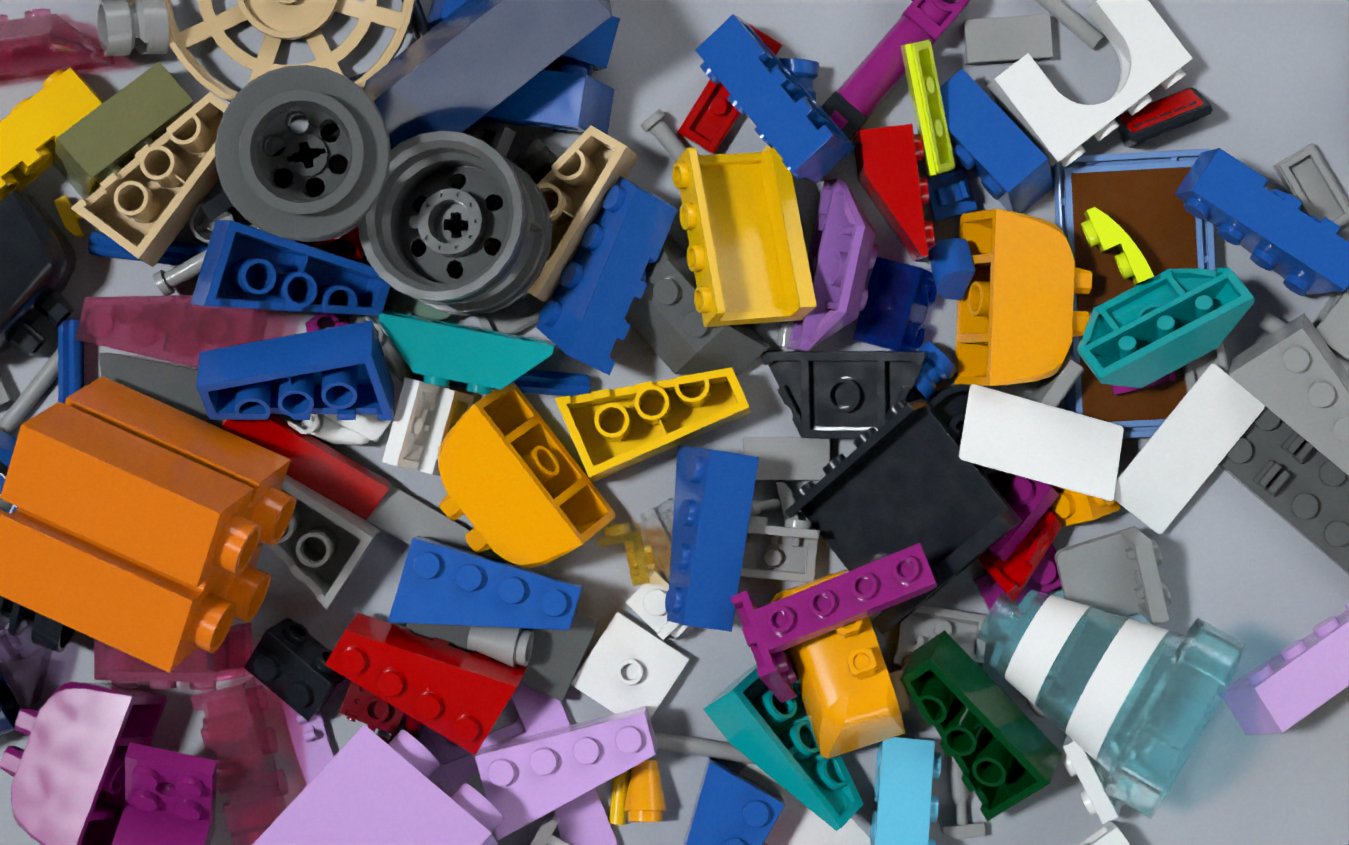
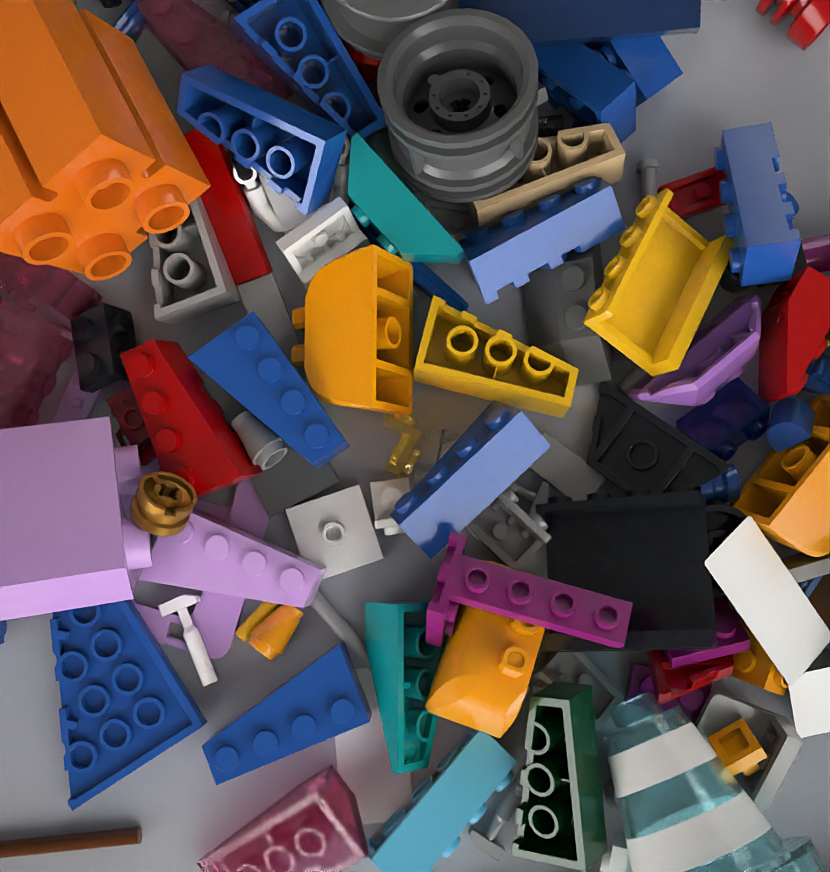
camera: 40 degrees right, 5 degrees down
none -> pearl gold wheel [129,471,197,537]
none -> light orange tile [707,717,768,777]

